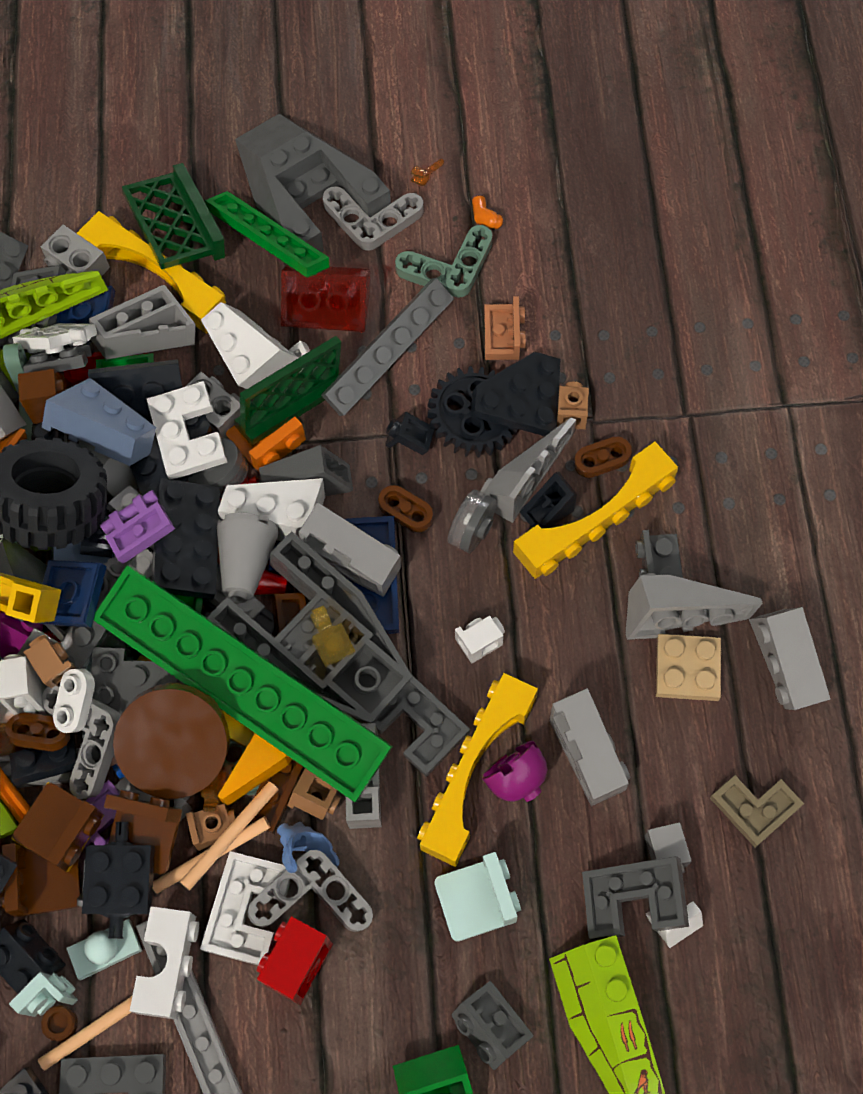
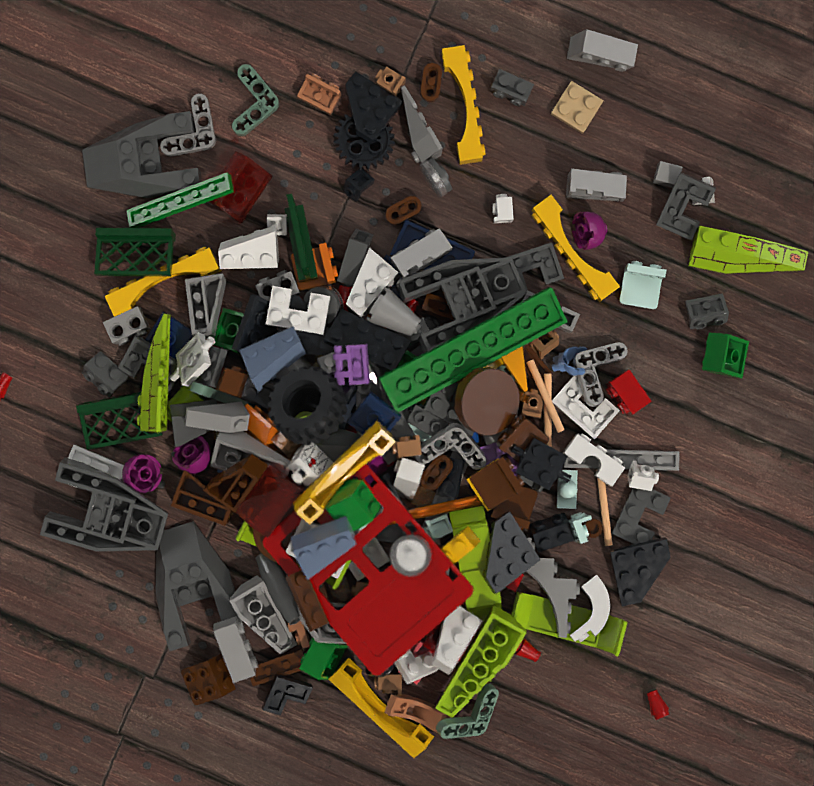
camera: 65 degrees left, 20 degrees up
white plate [53,669,95,733] -> none
clear yellow plate [310,605,355,667] -> none
dark grey plate [321,278,454,416] -> none
clear orange hand [411,158,444,186] -> none
orange arm [472,196,503,229] -> none
black slope [520,472,577,529] -> none
light grey wedge [626,573,763,640] -> none
dark tan plate [710,775,804,848] -> none
none -> white brick [627,460,659,491]

